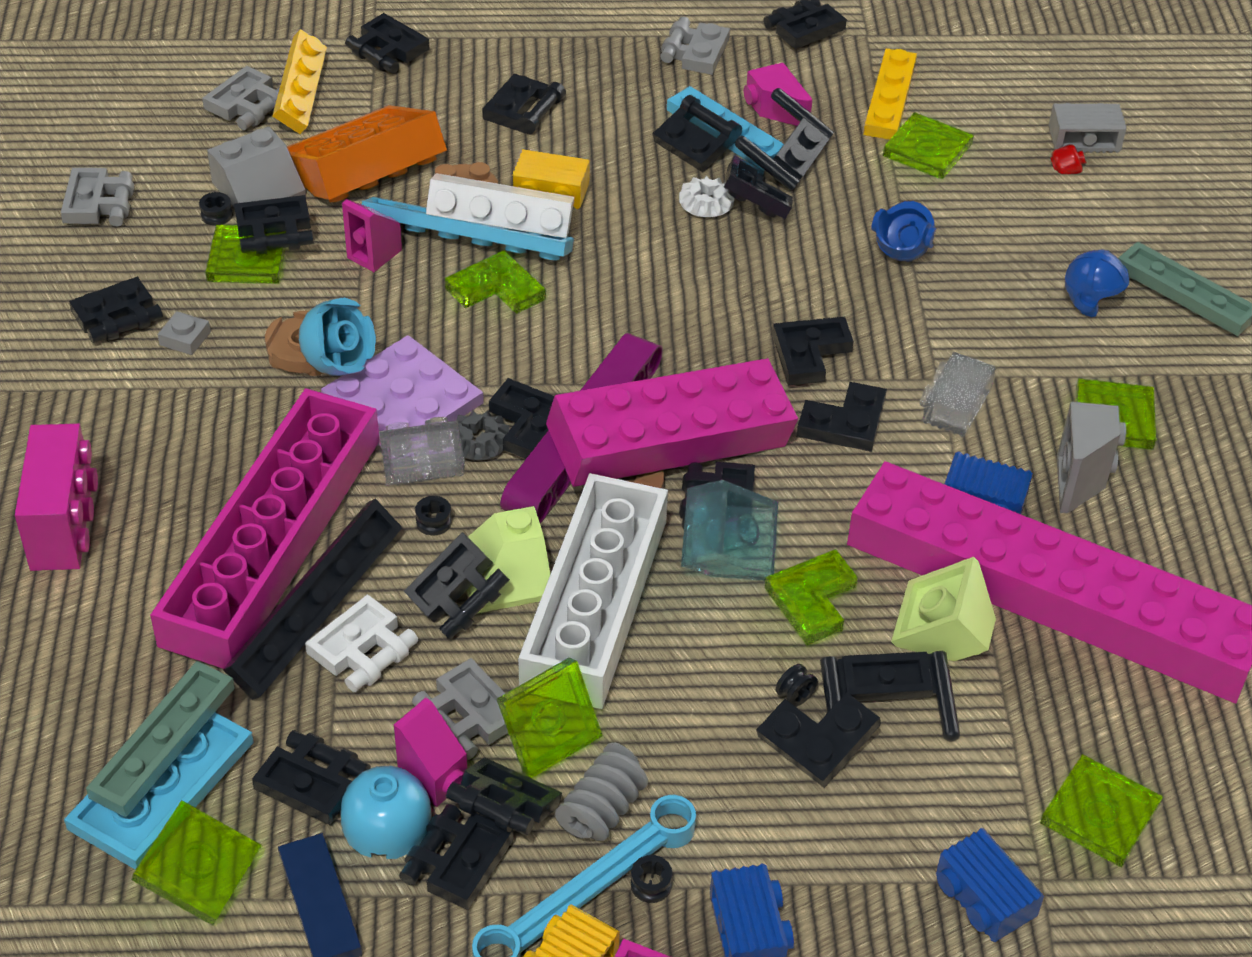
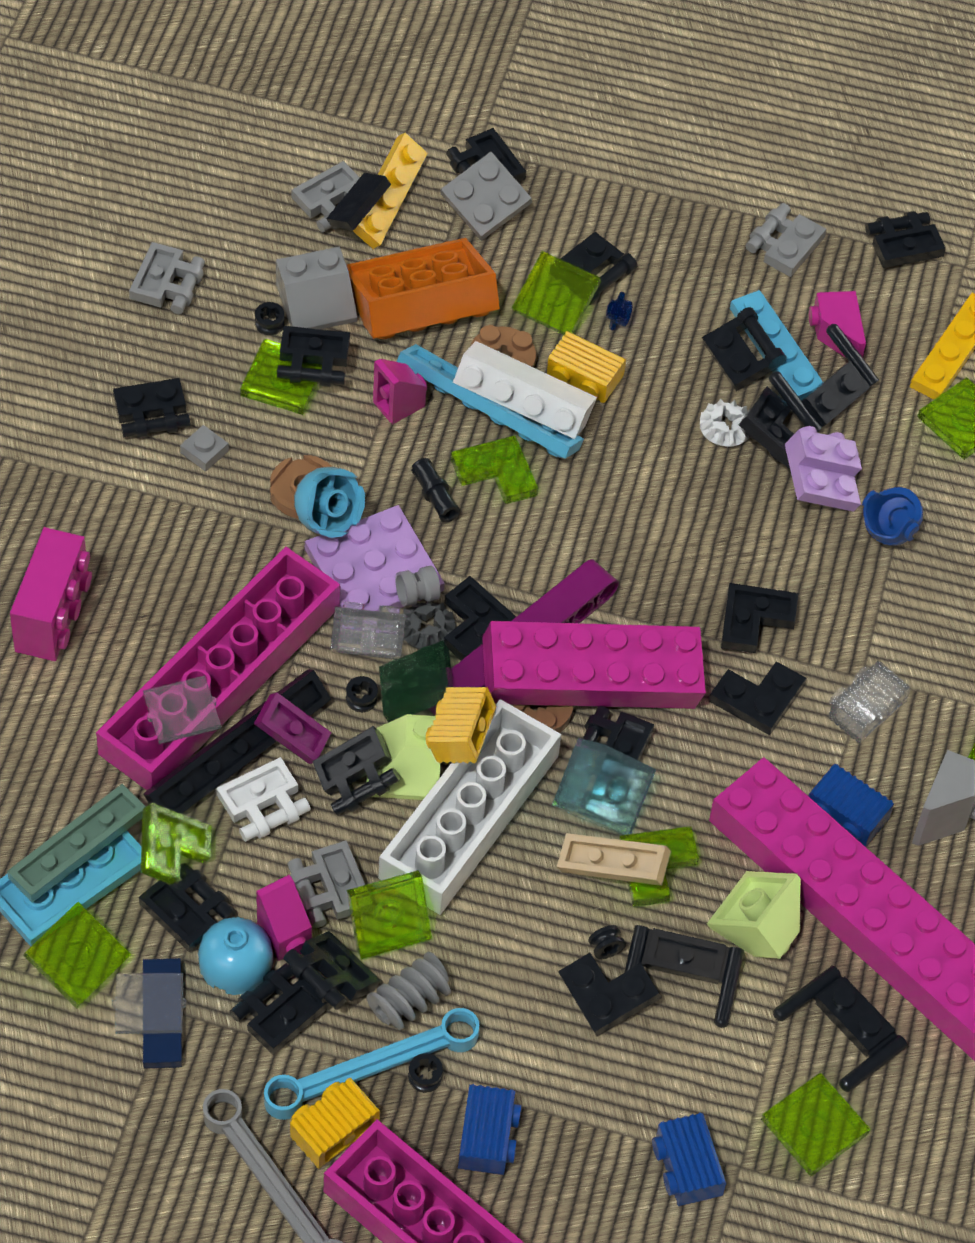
camera: 15 degrees right, 10 degrees up
none -> clear piece [112,973,187,1034]
none -> clear neon green plate [141,803,212,884]
none -> clear piece [143,675,221,744]
none -> magenta plate [254,692,332,764]
none -> black tile [326,173,391,231]
none -> clear green plate [379,640,453,722]
none -> light grey wheel [395,565,441,607]
none -> black pin [411,458,460,522]
none -> yellow brick [426,687,496,764]
none -> light grey plate [441,152,532,241]
none -> clear neon green tile [512,251,601,335]
none -> tan plate [557,833,671,886]
none -> clear blue plate [606,292,633,330]
none -> black plate [773,965,908,1092]
none -> lavender plate [785,426,862,512]

